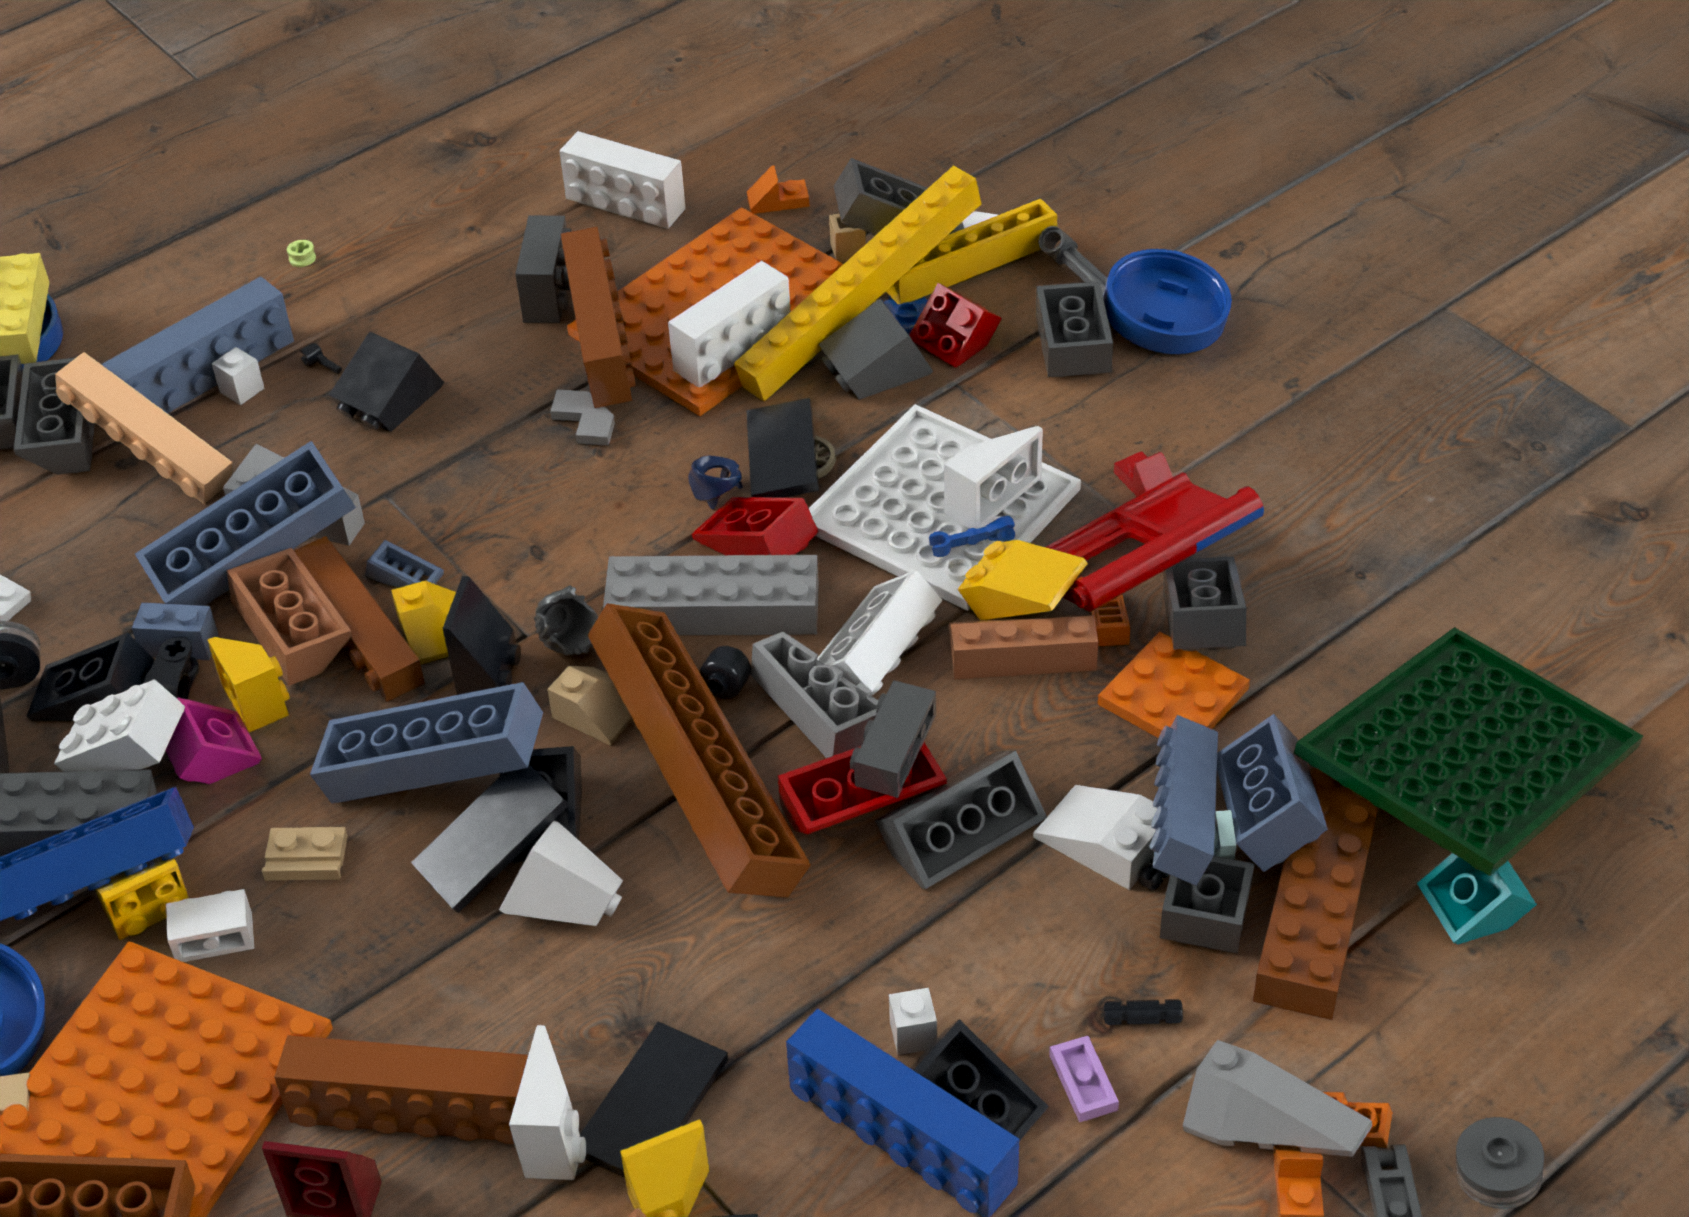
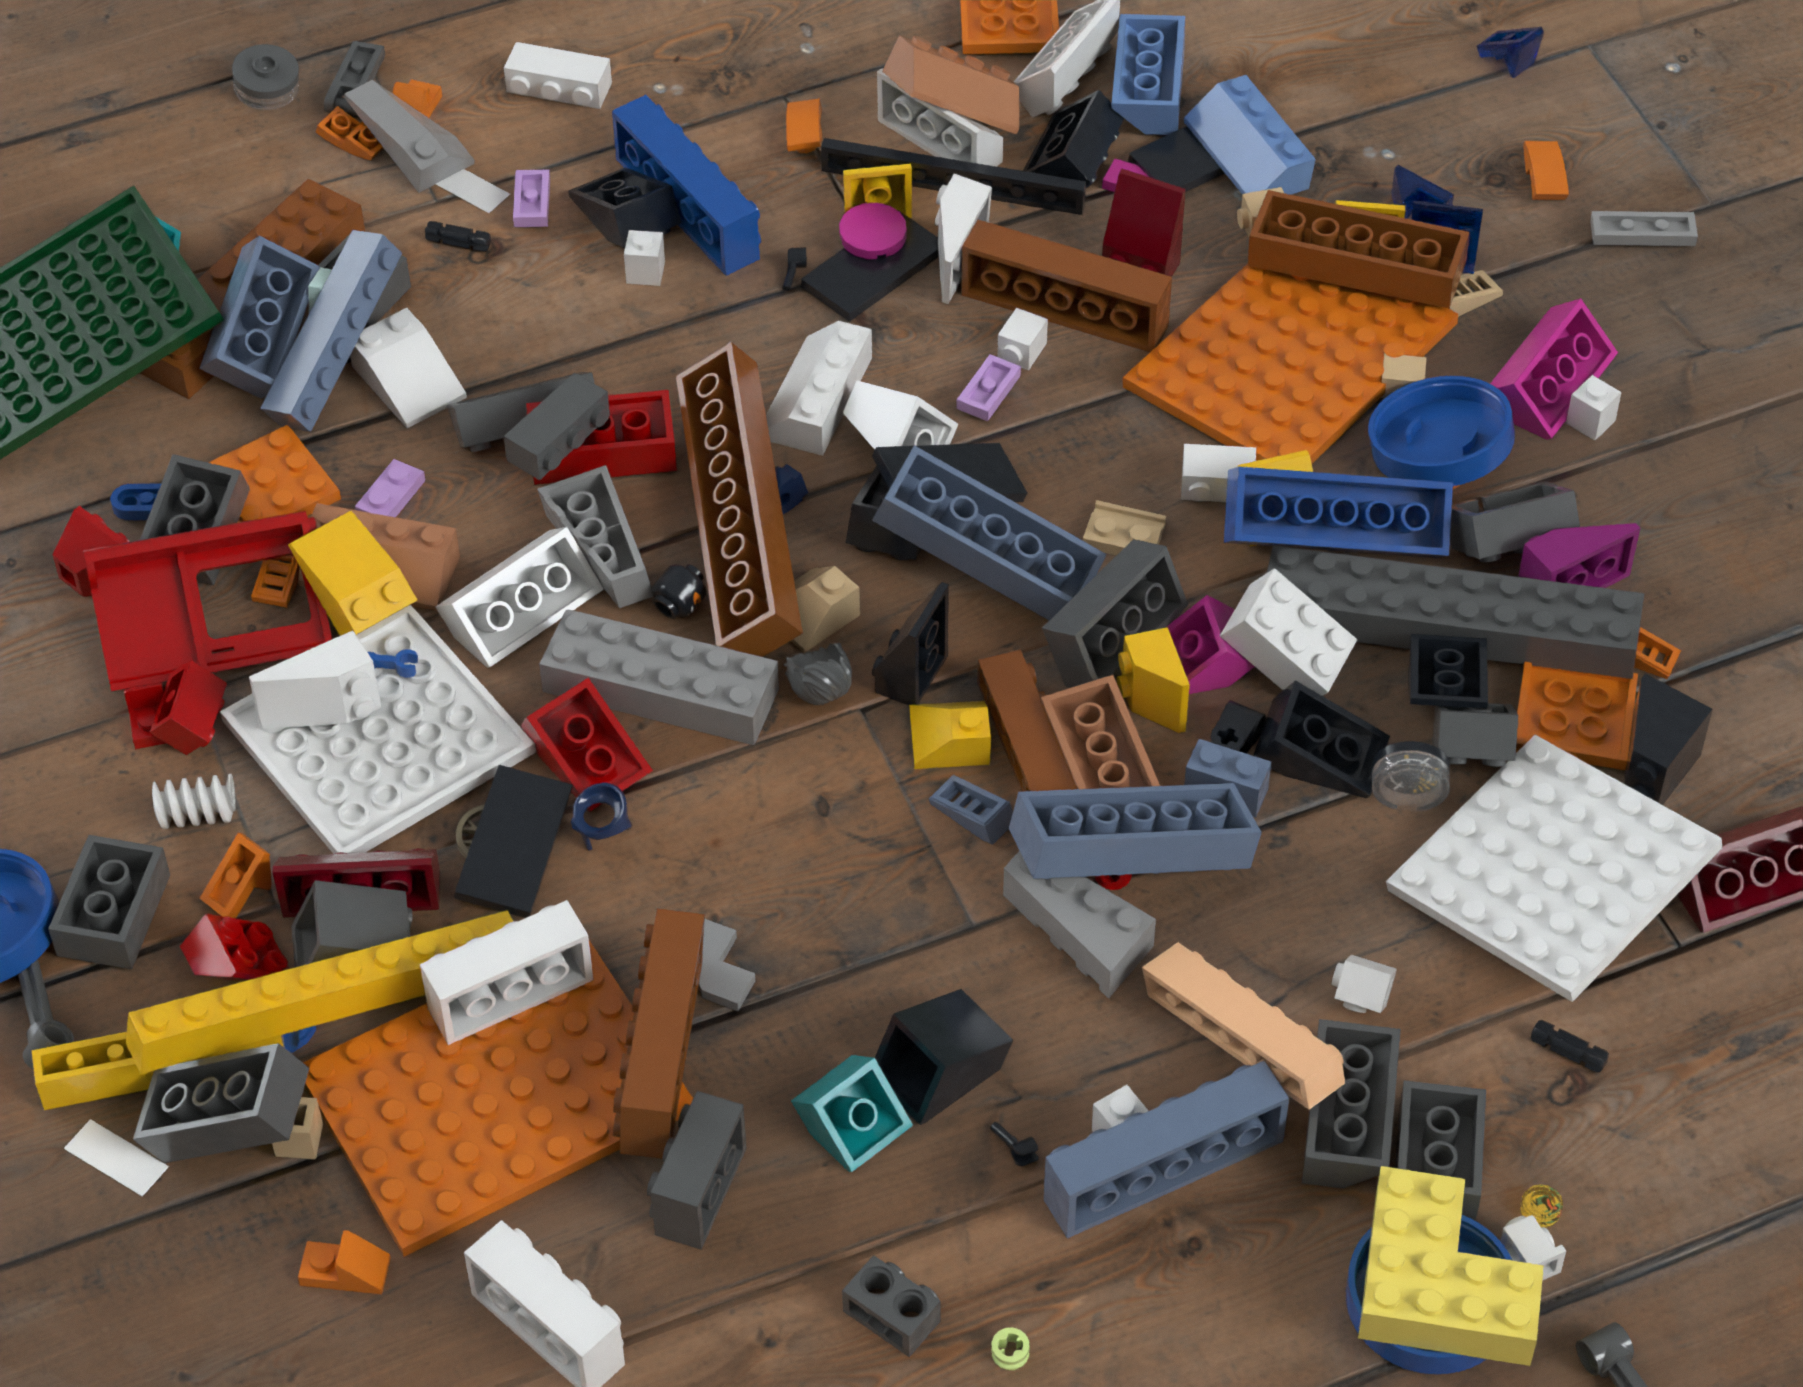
camera: 165 degrees left, 5 degrees up
none -> red slope [52,506,130,597]
none -> blue plate [110,484,161,520]
none -> red brick [150,660,227,755]
none -> white piece [152,774,235,829]
none -> orange slope [199,832,272,919]
none -> dark red slope [272,848,440,918]
none -> lavender plate [355,459,425,517]
none -> white sticker [436,169,510,213]
none -> white slope [766,321,872,456]
none -> dark blue piece [775,464,809,514]
none -> black hand [782,247,807,291]
none -> teal slope [791,1055,913,1172]
none -> dark pink tile [839,203,907,259]
none -> dark grey brick [842,1255,941,1357]
none -> lavender plate [957,354,1021,421]
none -> white brick [997,308,1048,370]
none -> dark grey brick [1042,539,1188,688]
none -> white brick [1331,955,1397,1013]

